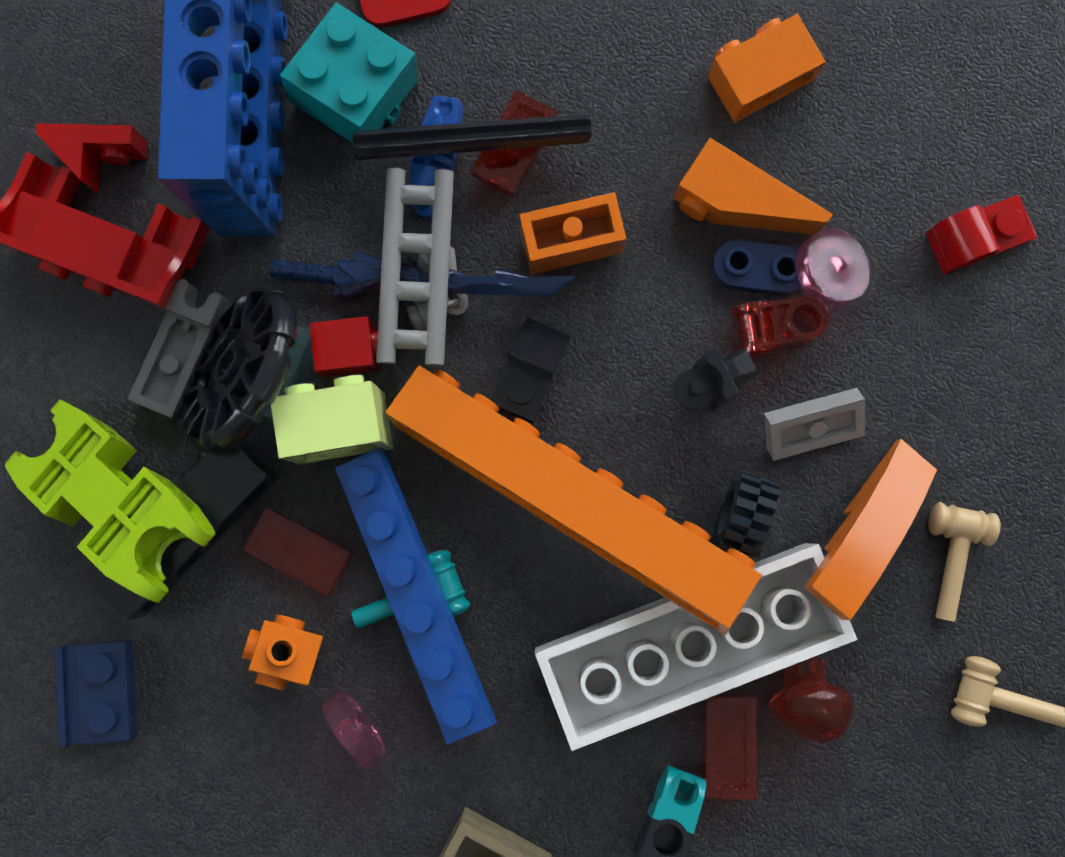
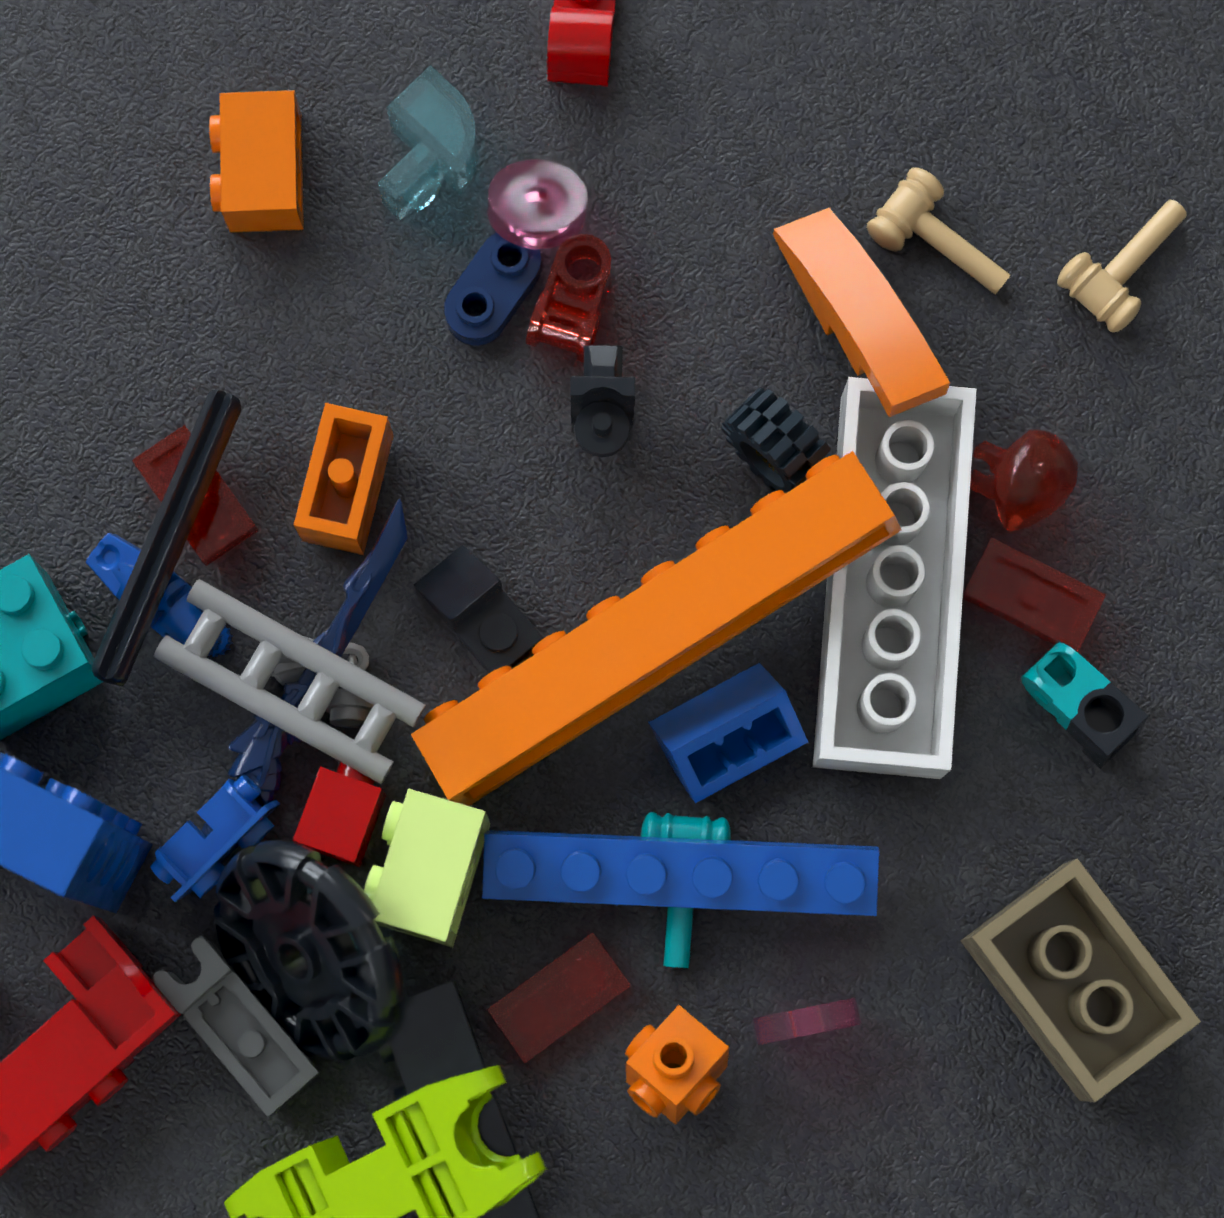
camera: 70 degrees left, 5 degrees down
orange slope [673,138,833,235] -> none
light grey plate [764,388,865,461] -> none
none -> blue hinge [150,774,280,902]
none -> clear light blue brick [378,65,478,220]
none -> blue brick [648,663,808,803]

